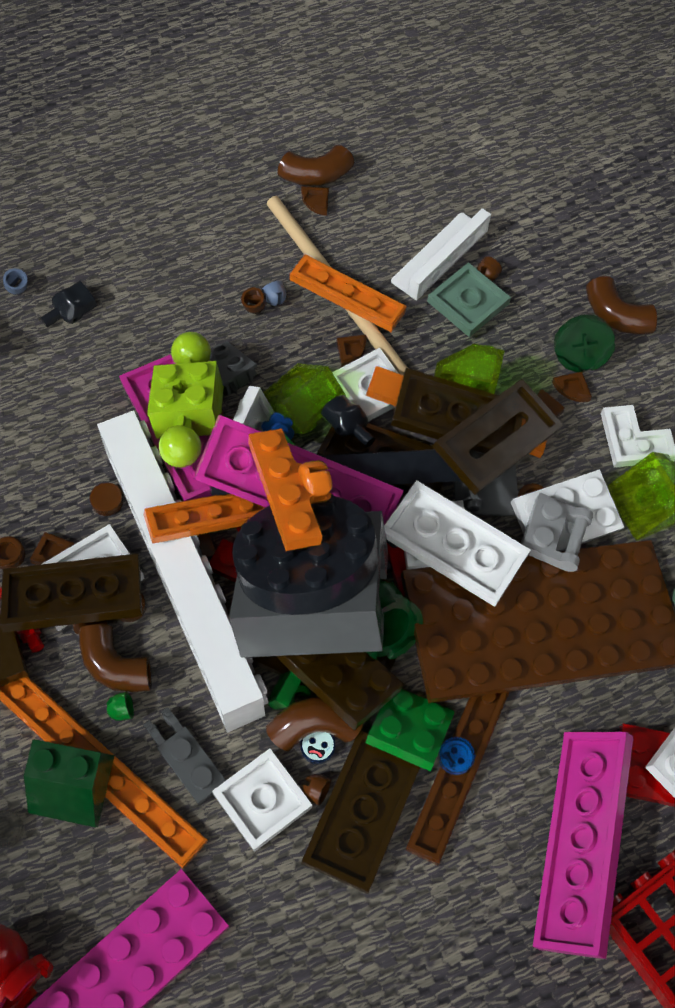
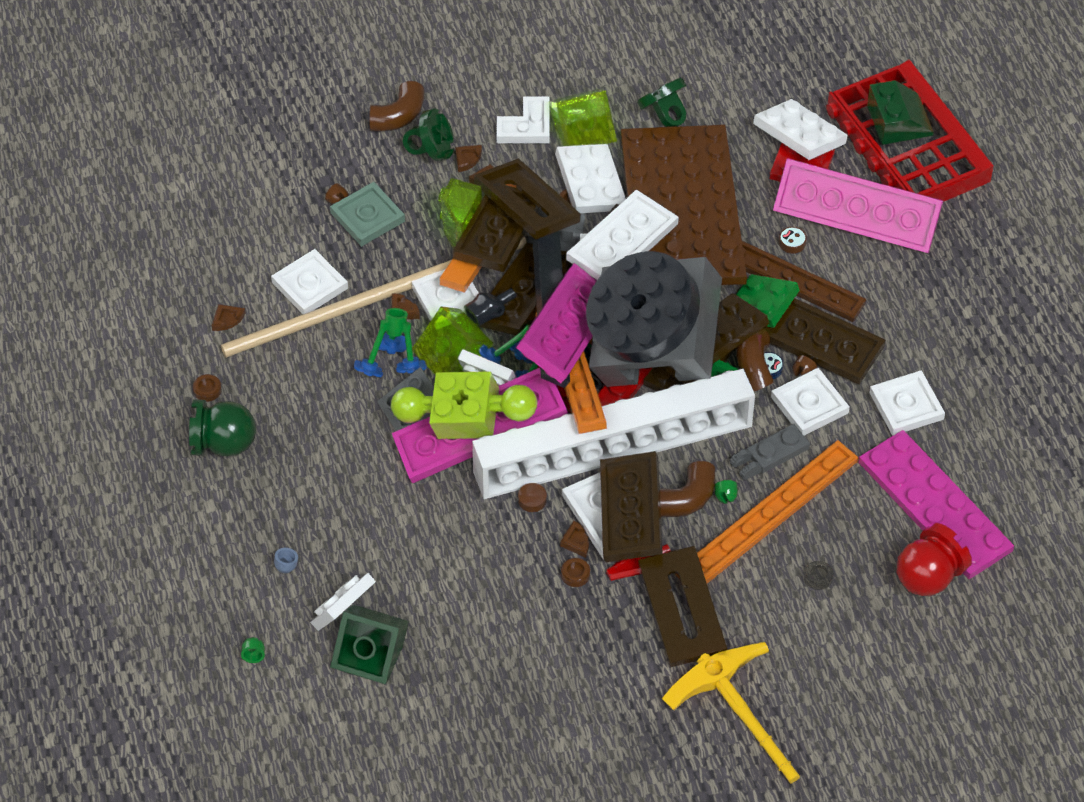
camera: 80 degrees left, 10 degrees down
dark green slope [24,739,115,828] -> none
black piece [40,280,98,327] -> none
reddish brown hinge [241,287,266,314] -> none
orange plate [248,428,332,551] -> none
sand blue hinge [261,281,287,306] -> none
reddish brown cylinder [277,145,355,186] -> none
orange tile [290,254,407,332] -> none
white panel [391,208,491,301] -> none
clear blue tile [438,737,475,775] -> none
light grey plate [521,493,593,572] -> none
none -> dark green tile [189,399,256,457]
none -> reddish brown tile [193,374,222,402]
none -> white plate [271,249,348,314]
none -> plant [354,308,427,377]
none -> tile [779,227,806,254]
none -> white plate [869,371,945,436]

